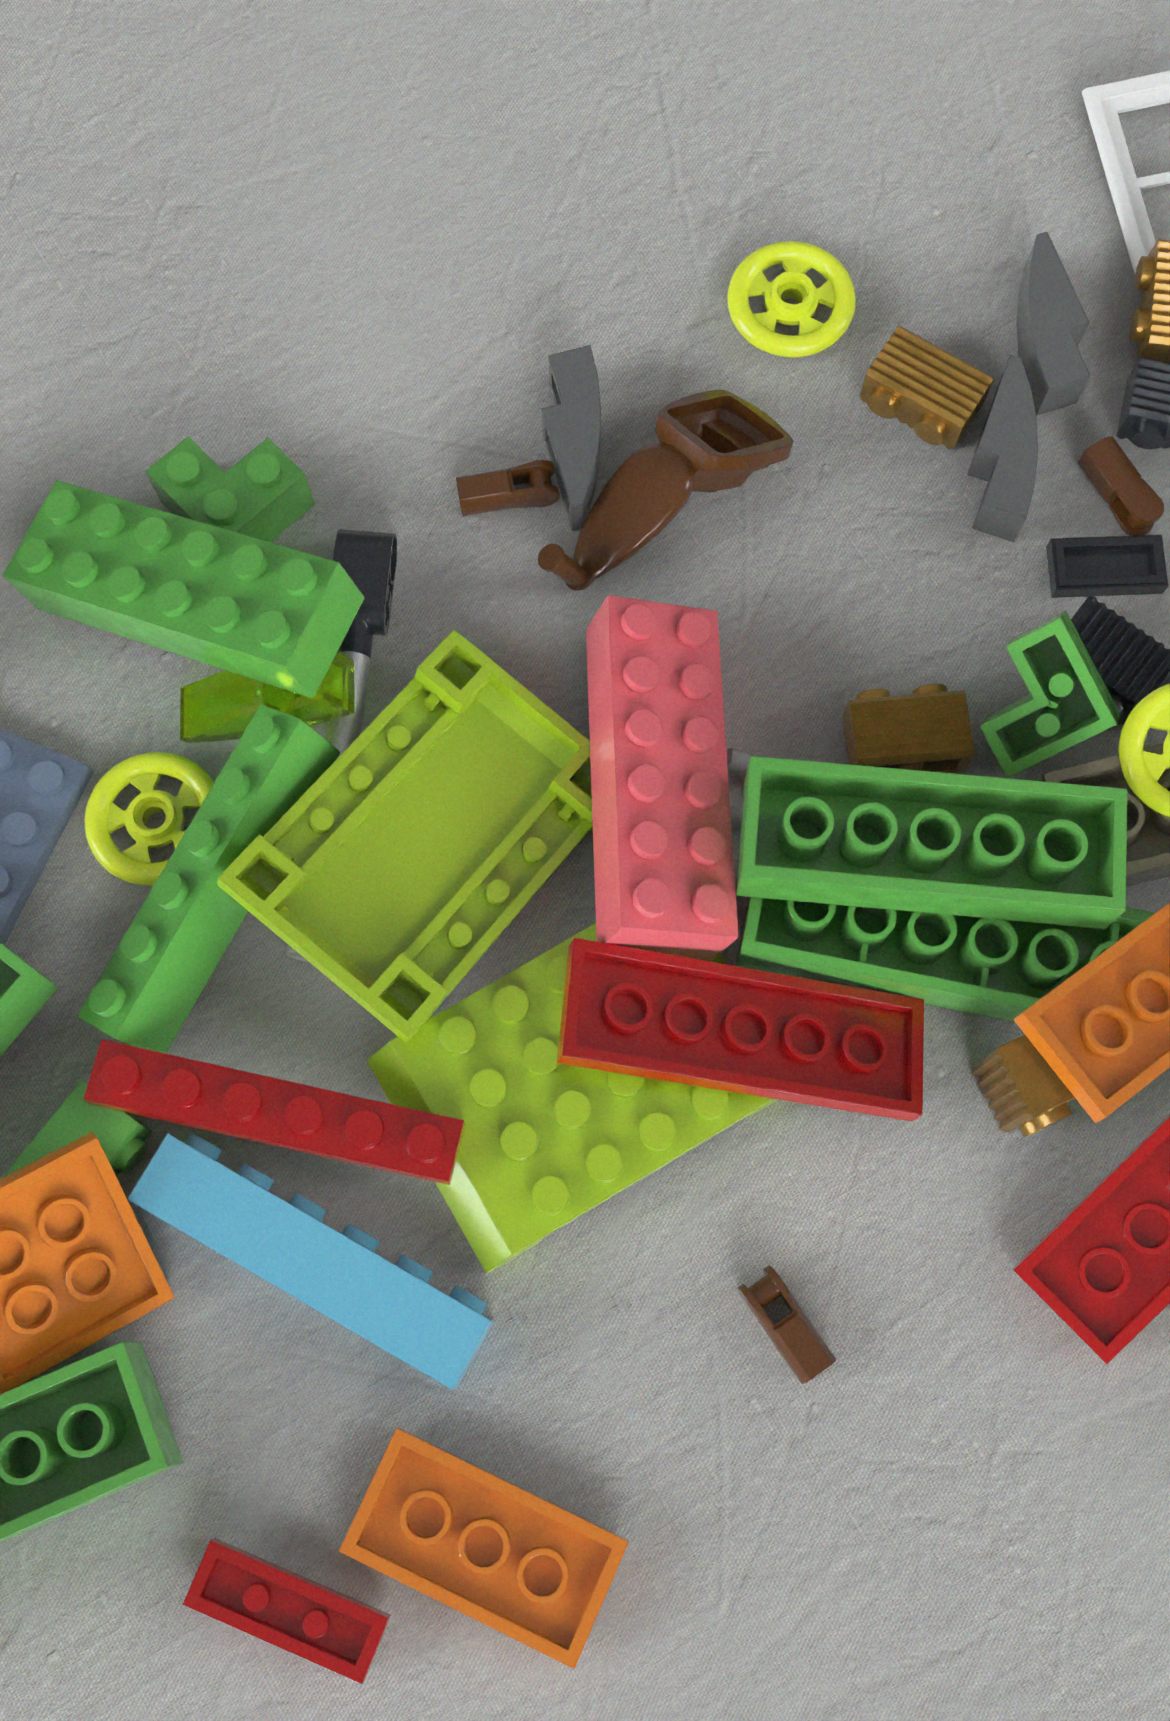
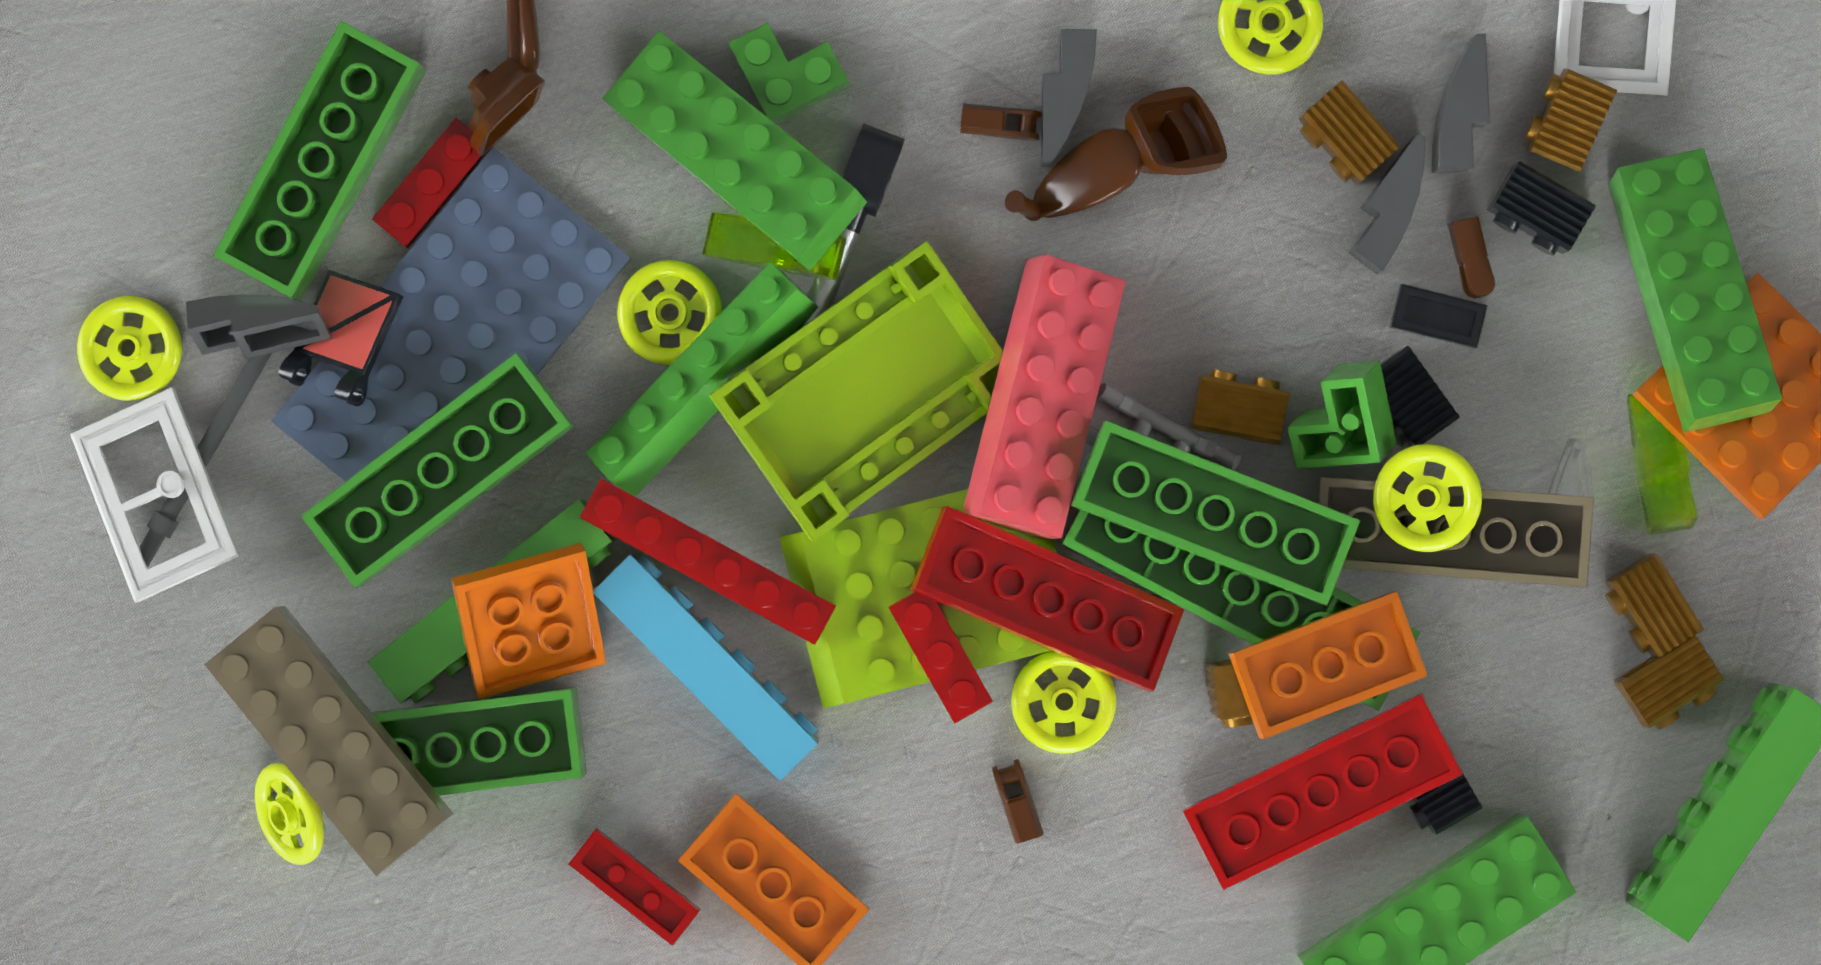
camera: 20 degrees right, 15 degrees up
none -> red plate [888,592,993,724]
none -> neon yellow plate [1011,651,1117,754]

